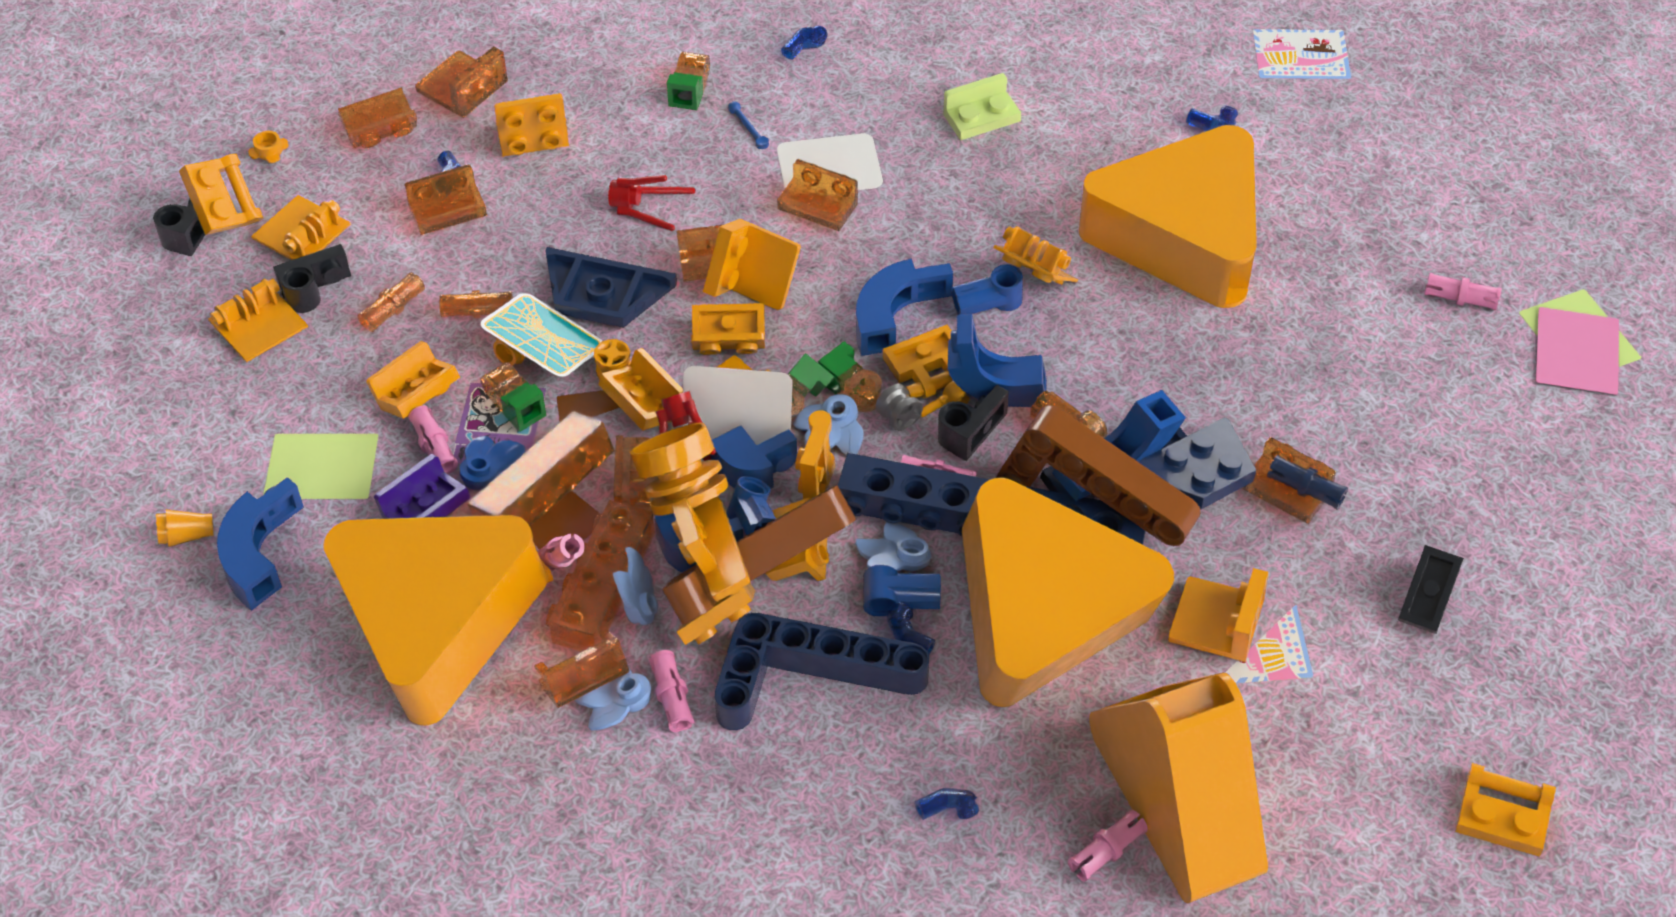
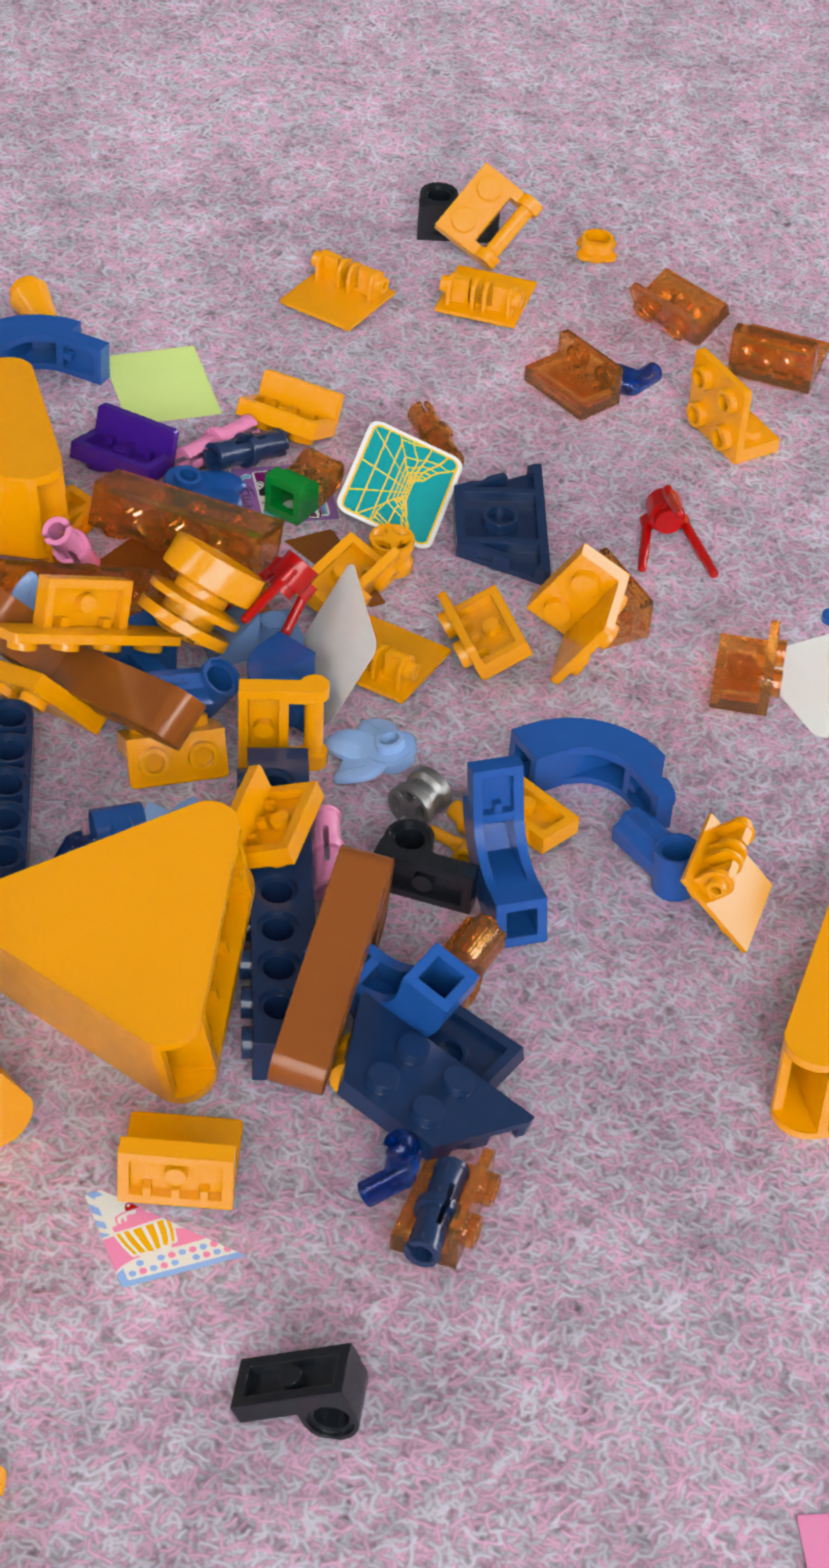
camera: 70 degrees right, 10 degrees down
black plate [273,244,351,313] -> none
clear orange pin [357,272,425,332] -> none
green leg [788,353,834,421] -> none
leg [818,341,882,412] -> none
none -> dark blue pin [203,428,289,471]
none -> light orange bracket [230,765,324,869]
none -> clear blue arm [357,1128,423,1207]

